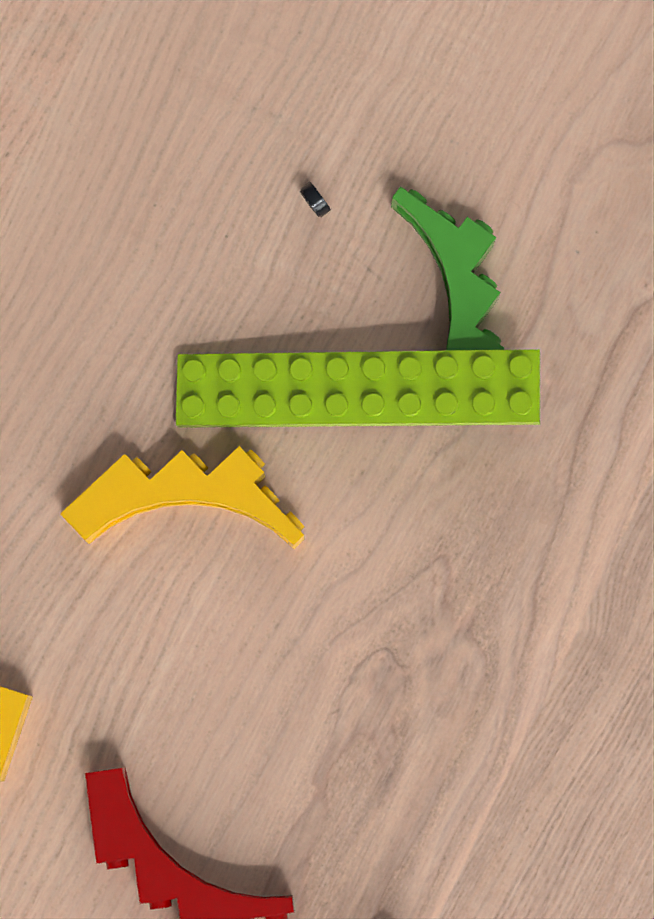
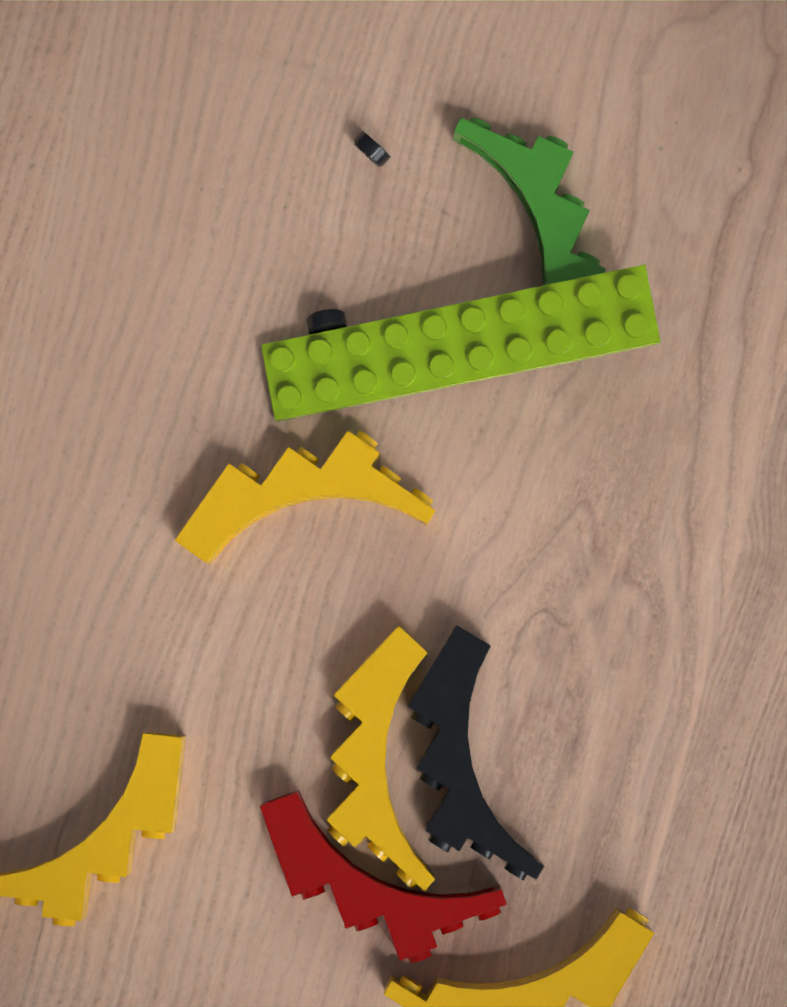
camera: 10 degrees left, 5 degrees up
none -> black tile [306,309,347,334]
none -> yellow arch [326,626,435,891]
none -> black arch [407,625,544,881]

